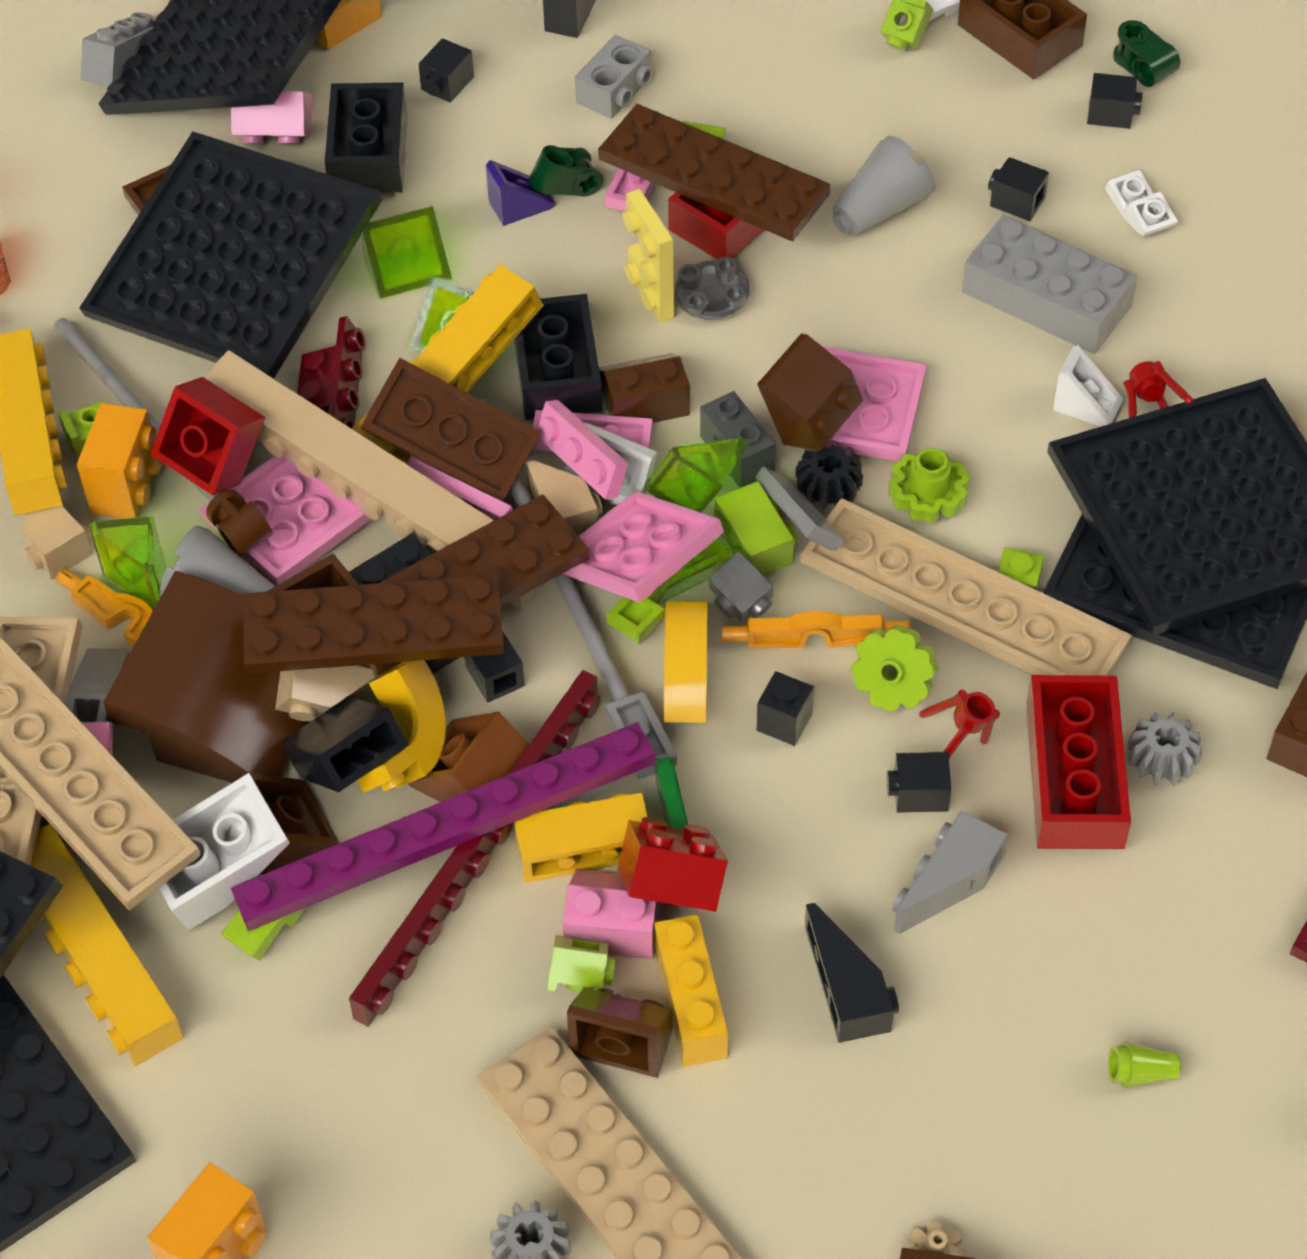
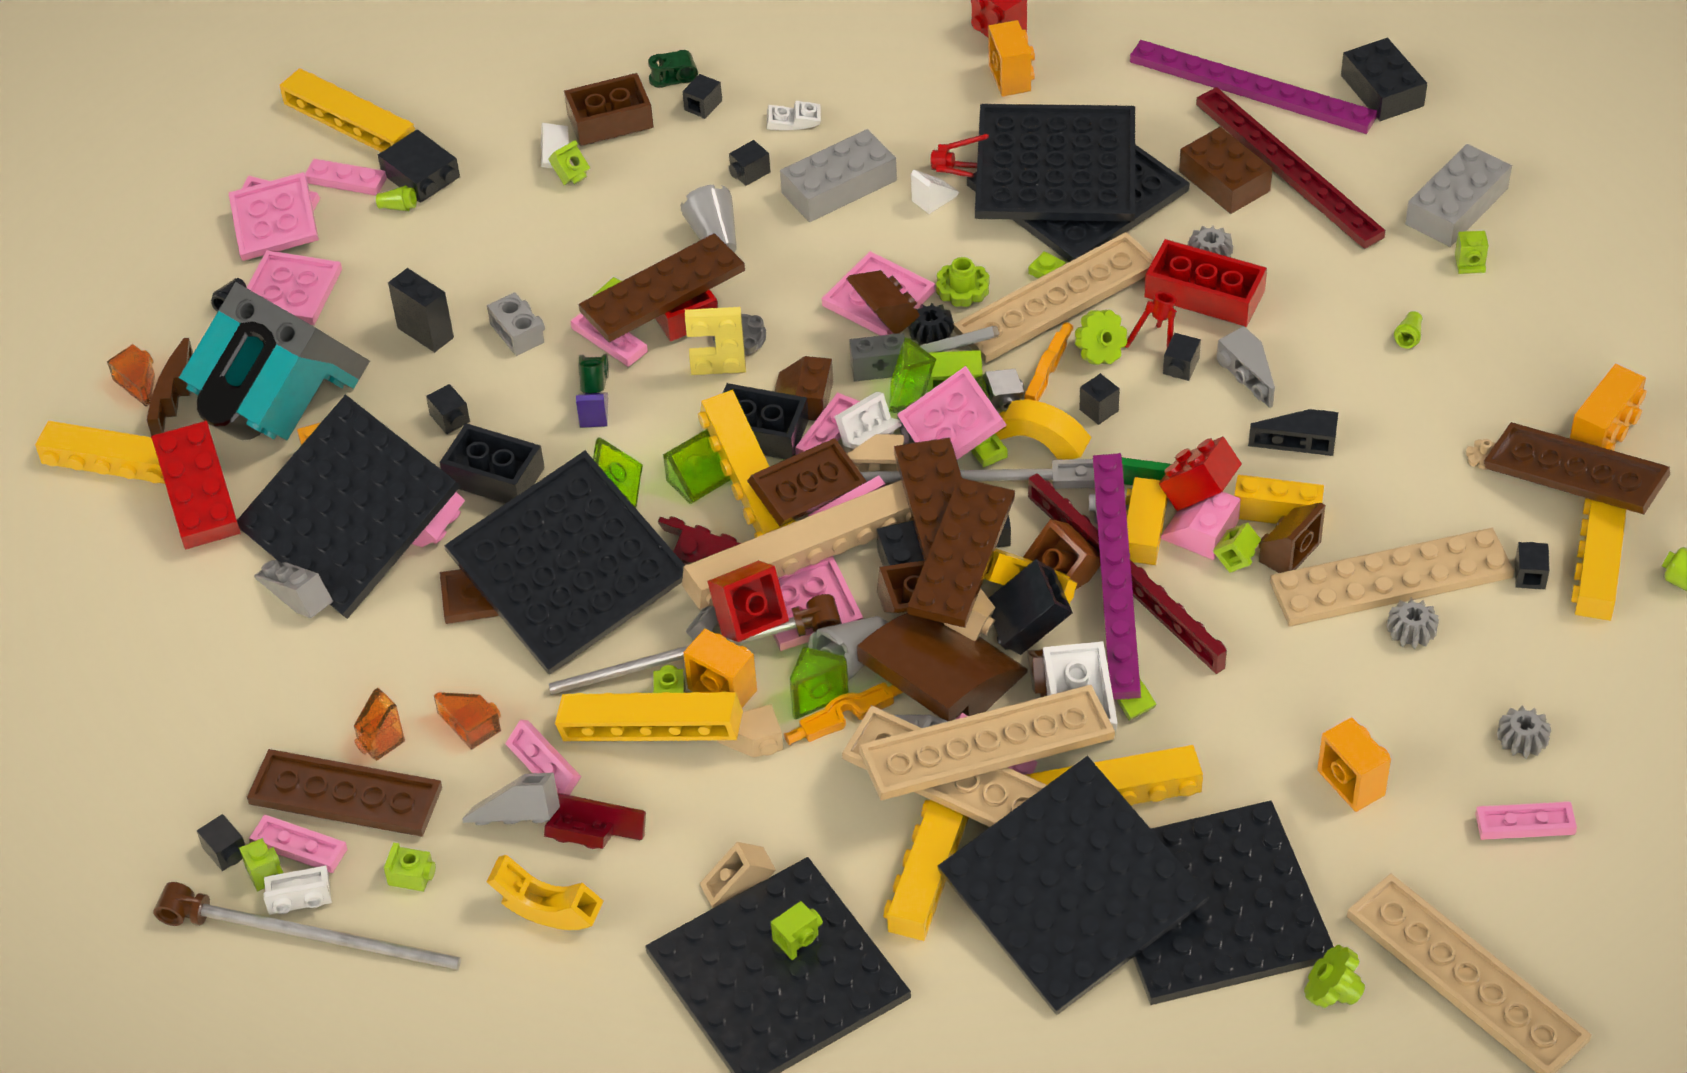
camera: 65 degrees left, 5 degrees down
bright pink plate [537,400,629,499] -> none

